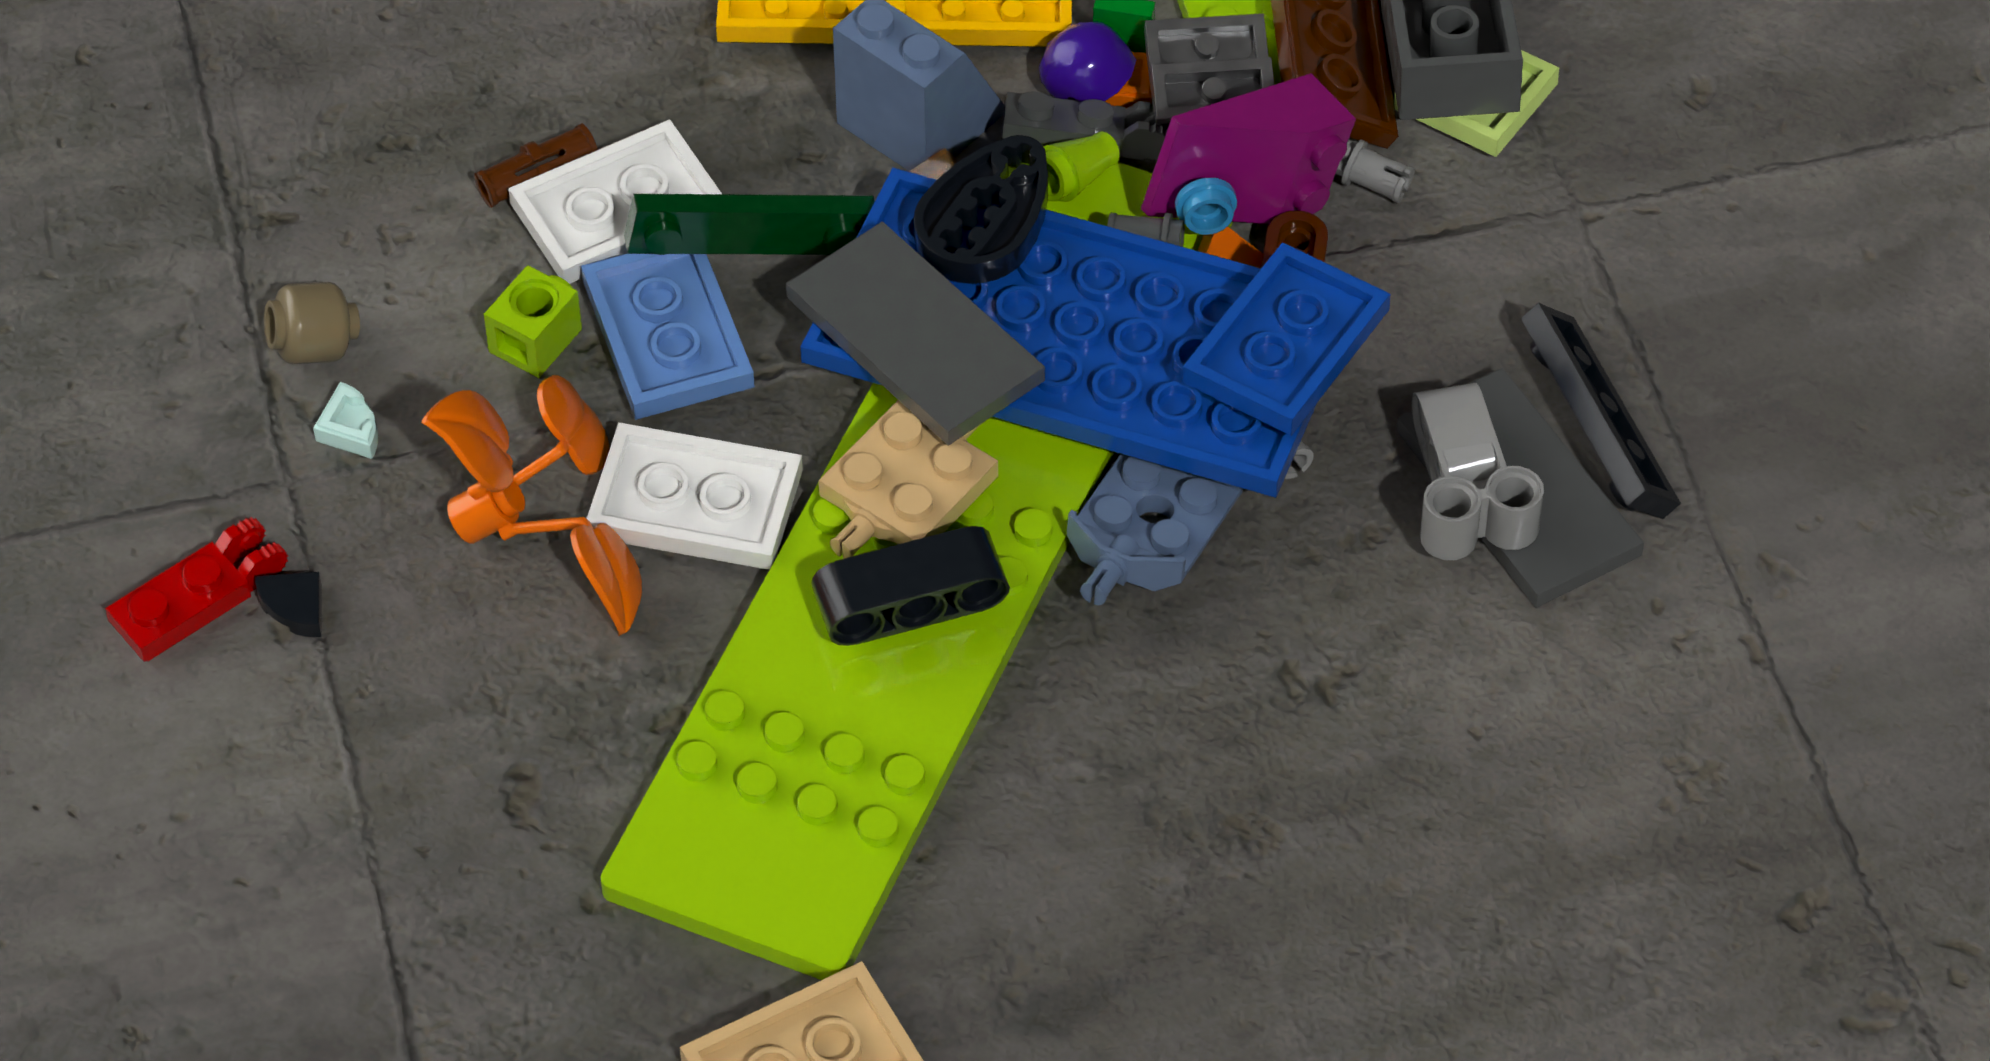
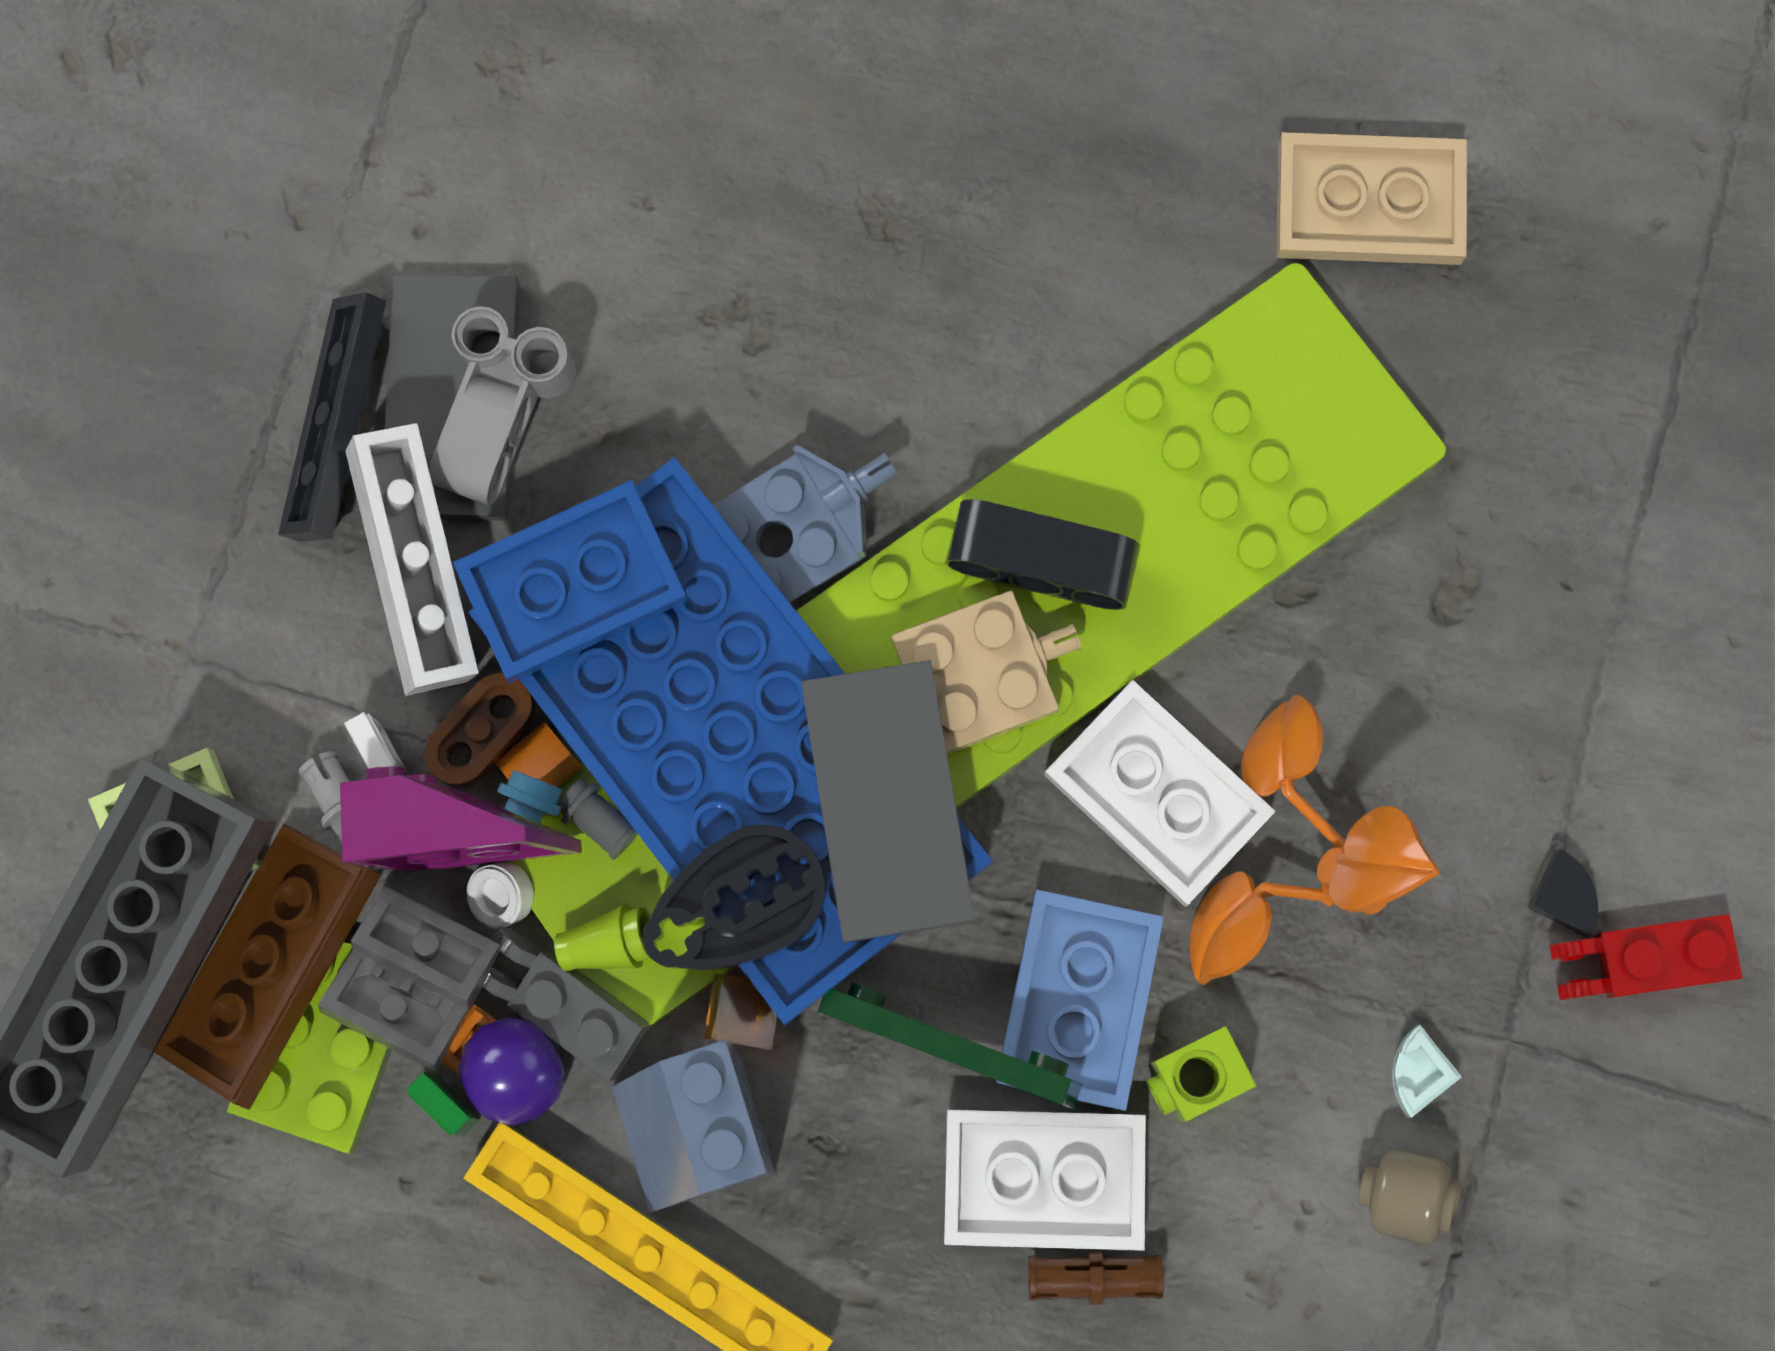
camera: 145 degrees left, 25 degrees up
none -> white tile [344,712,407,772]
none -> white brick [346,423,478,696]

